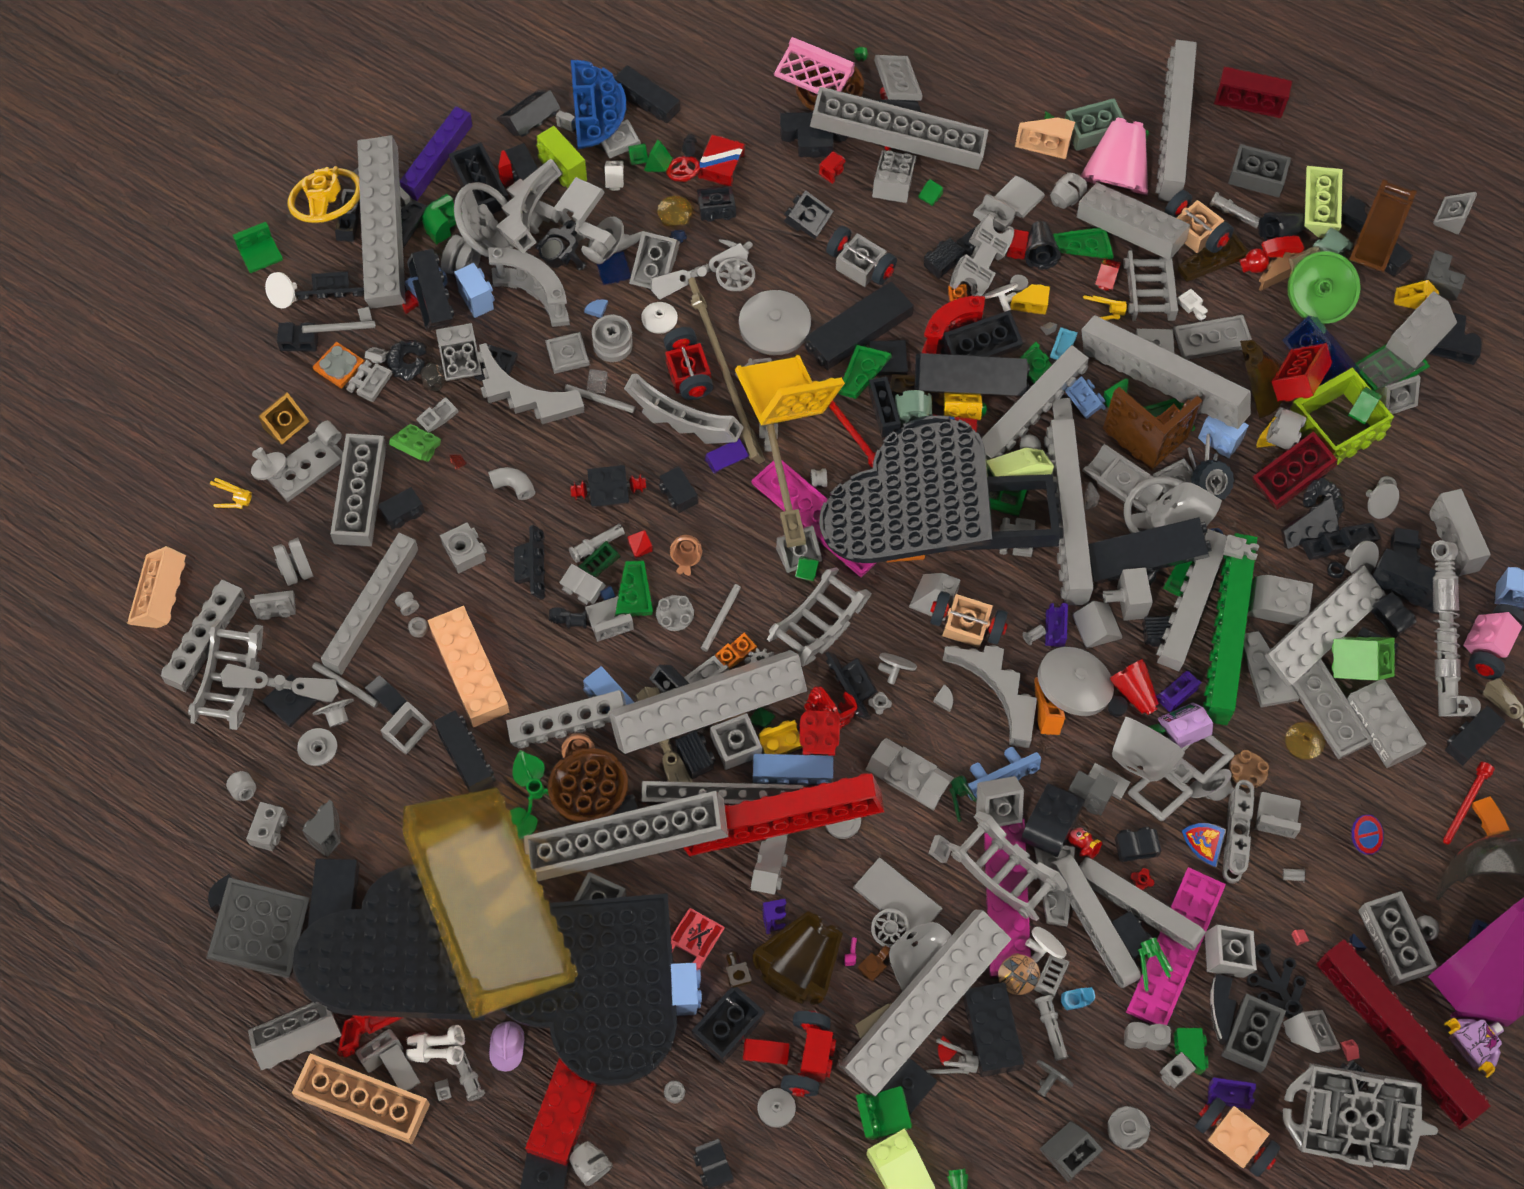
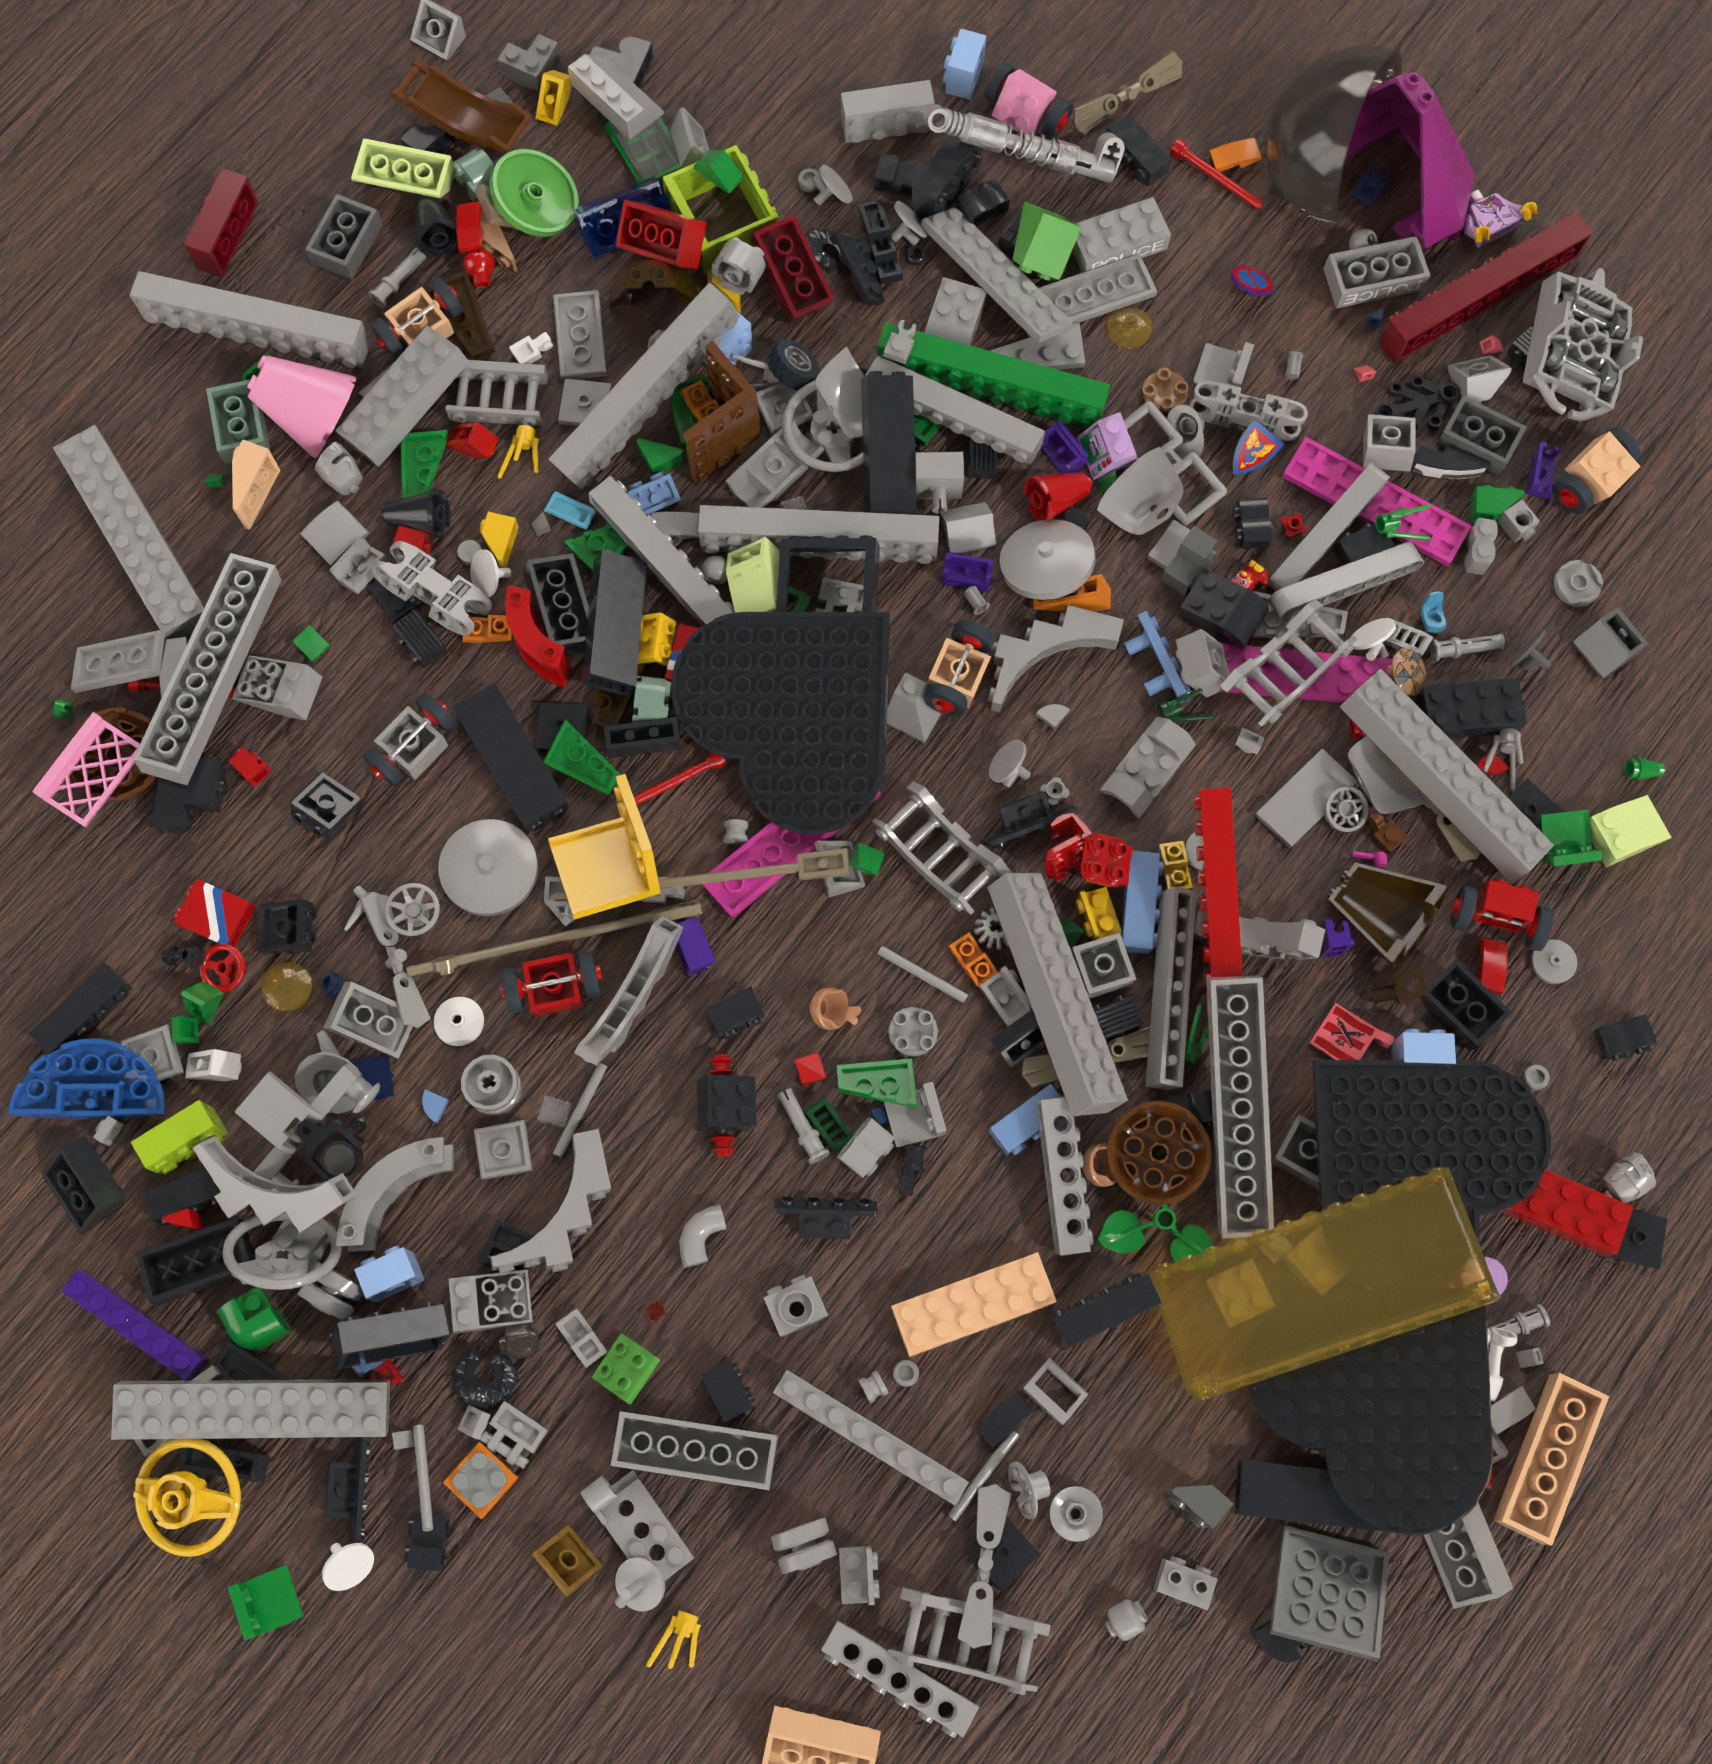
camera: 85 degrees left, 10 degrees up
none -> light grey brick [53,425,205,639]

